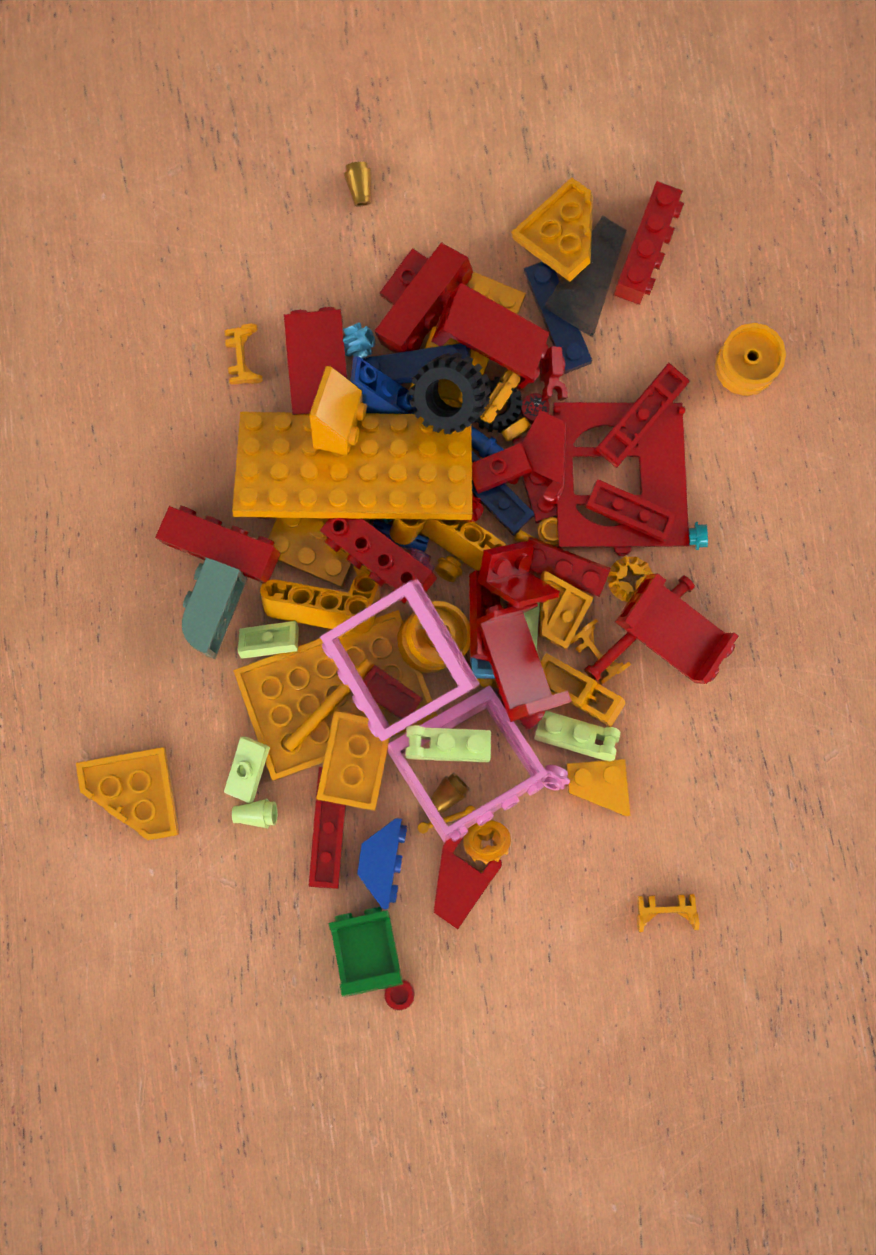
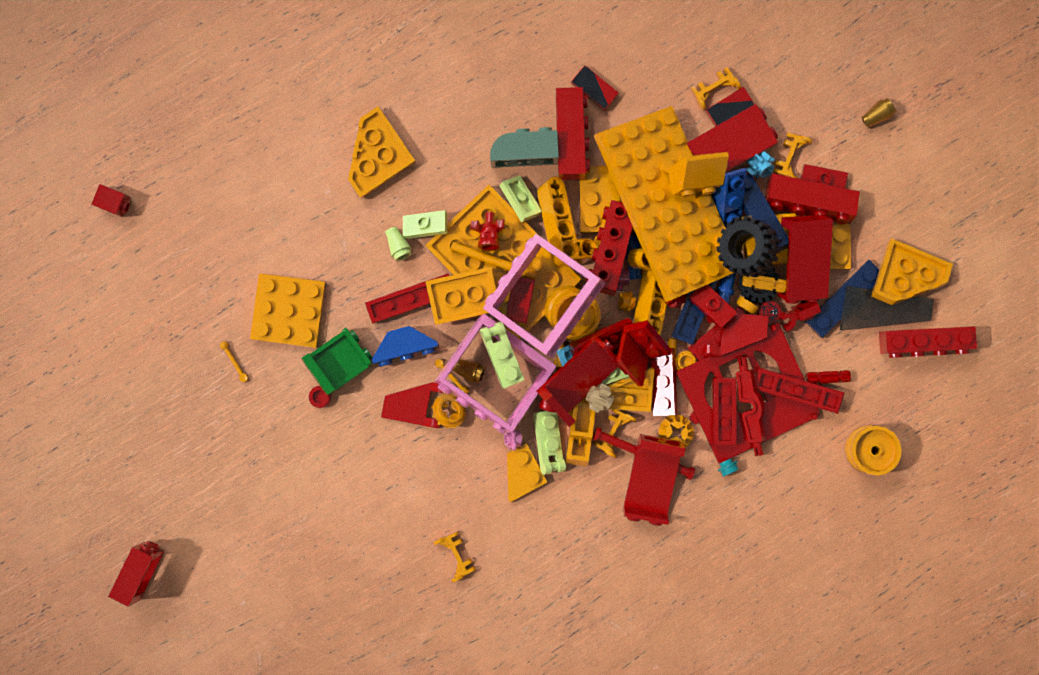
camera: 70 degrees right, 5 degrees up
none -> red brick [91,184,130,217]
none -> light orange hinge [220,341,248,382]
none -> light orange plate [250,273,326,348]
none -> red piece [470,212,505,251]
none -> black tile [571,65,619,111]
none -> tan gear [586,383,614,413]
none -> black tile [705,87,755,127]
none -> red piece [736,356,765,456]
none -> light orange piece [773,133,813,178]
none -> red axle [806,370,851,384]

